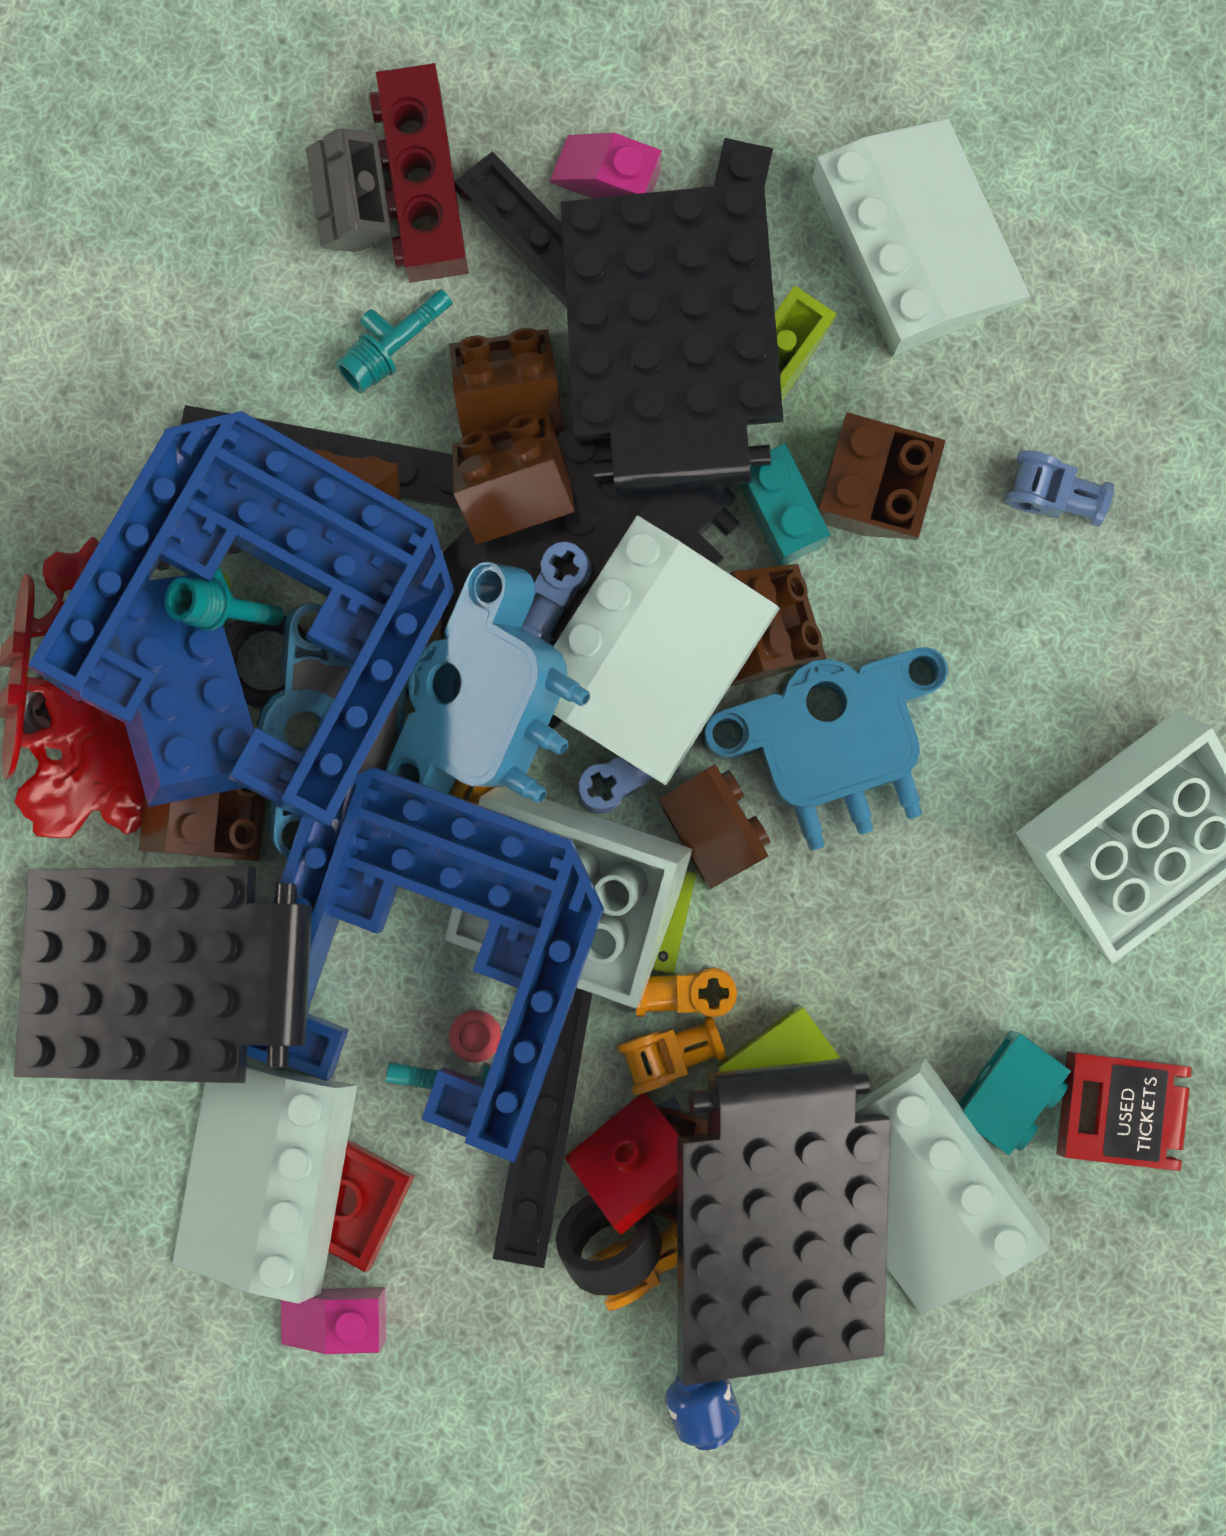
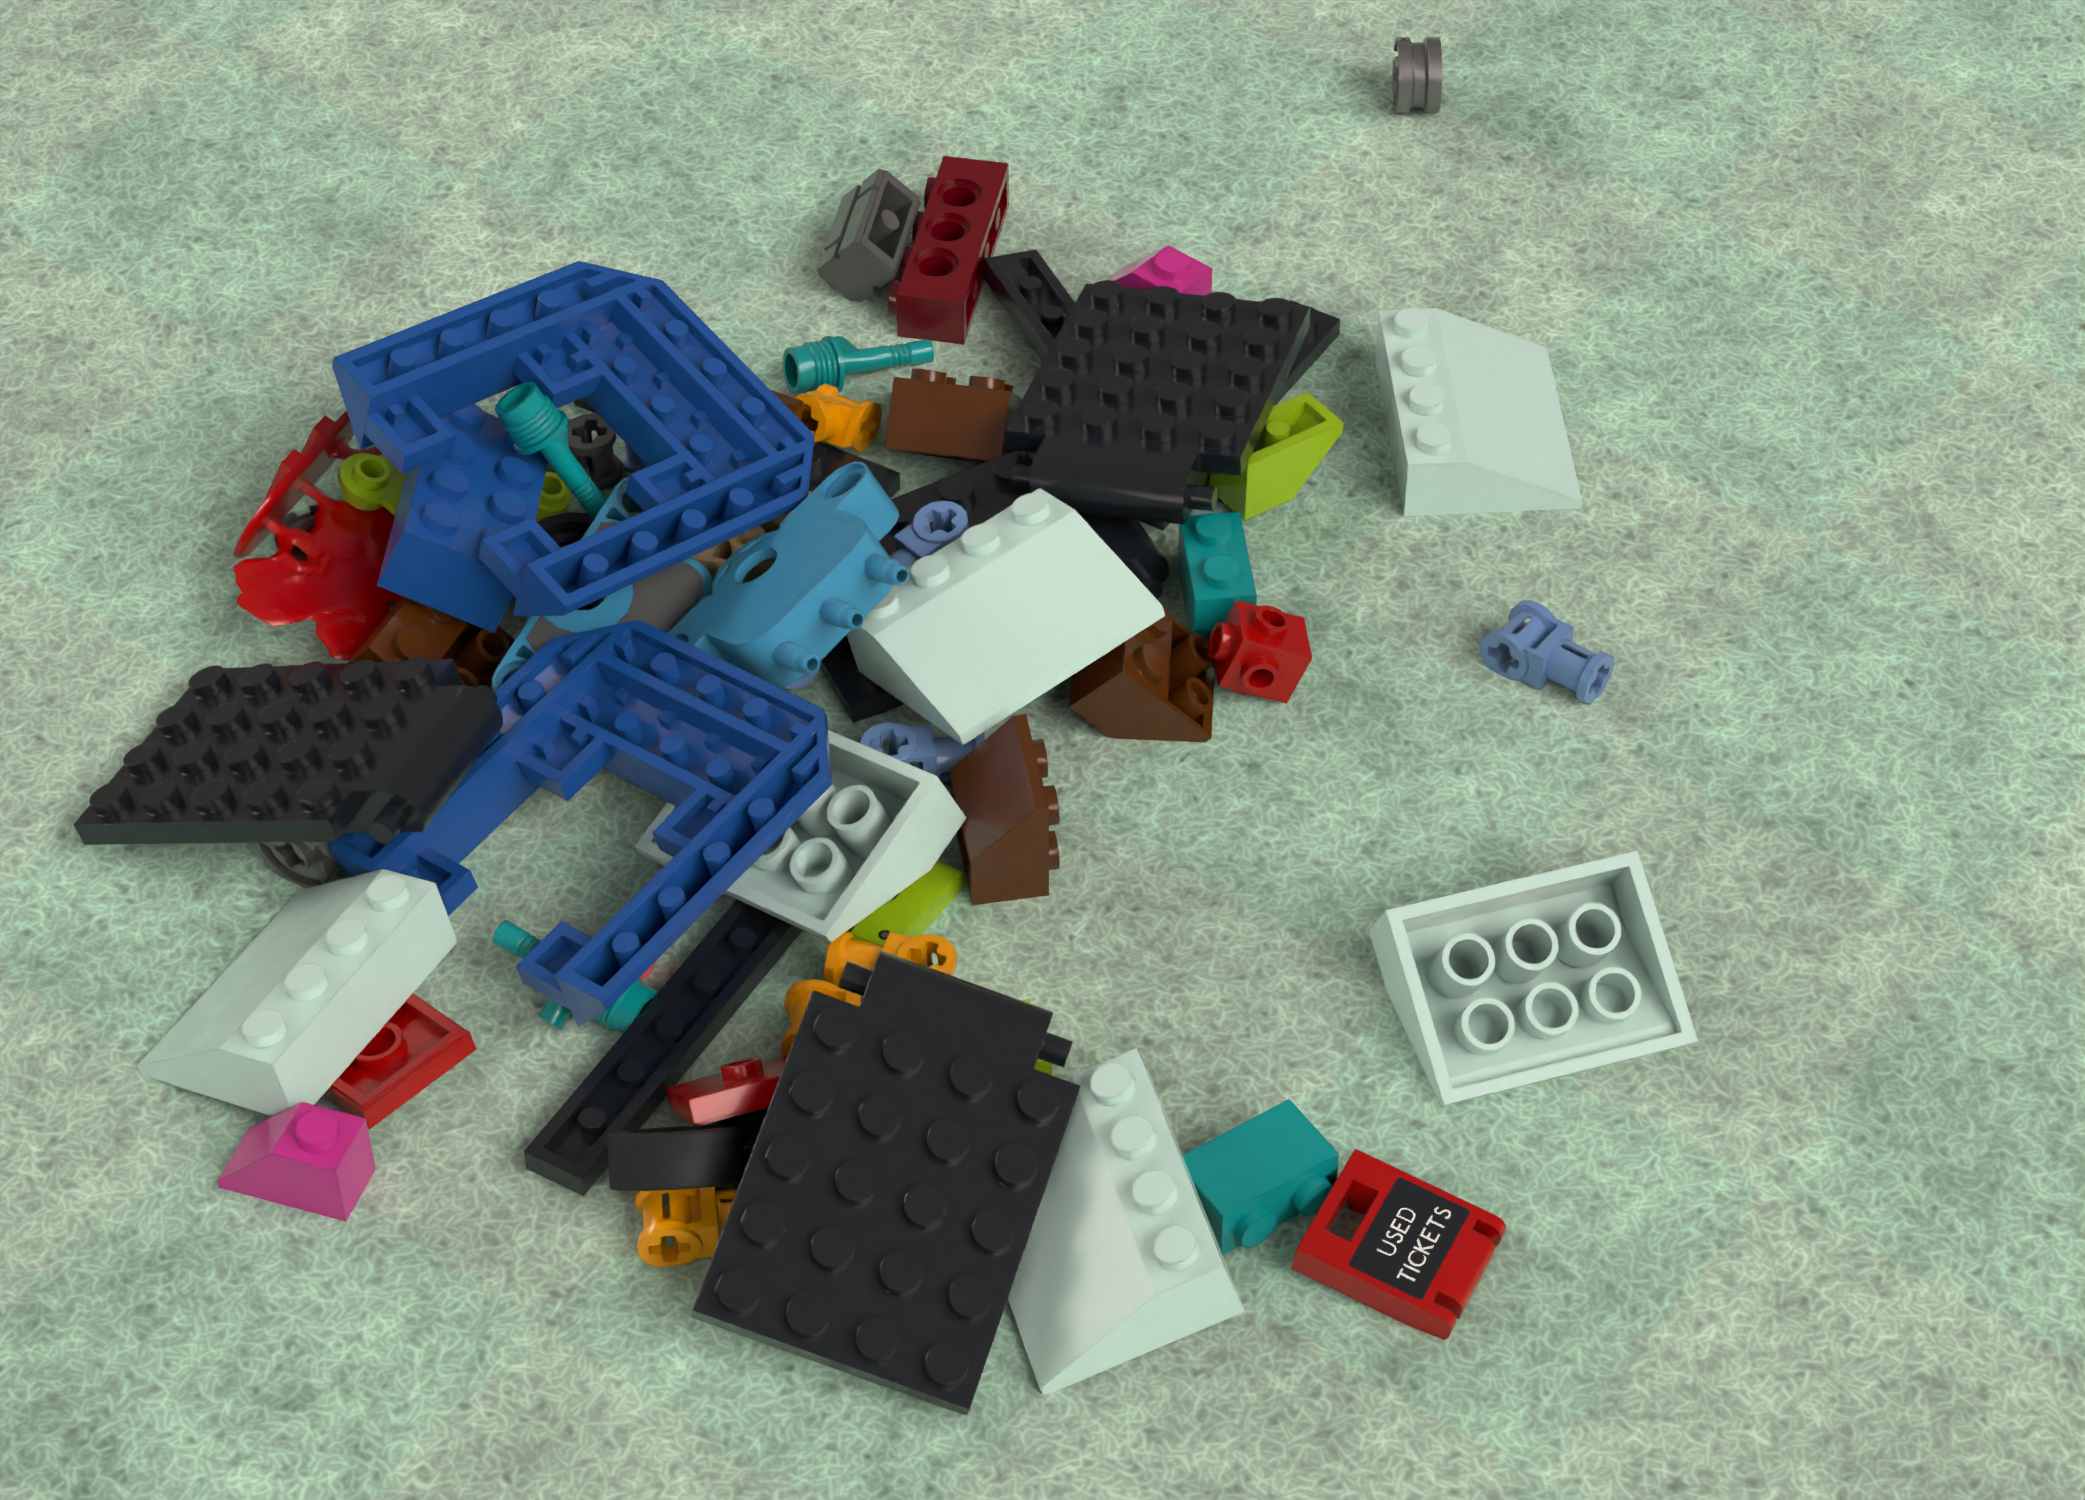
camera: 20 degrees right, 40 degrees down
reddish brown slope [452,411,575,545] -> none
blue head [665,1374,741,1450] -> none
dark azure piece [703,647,948,851] -> none
reddish brown slope [817,412,946,540] -> none
none -> light orange connector [795,383,882,452]
none -> red brick [1208,600,1312,703]

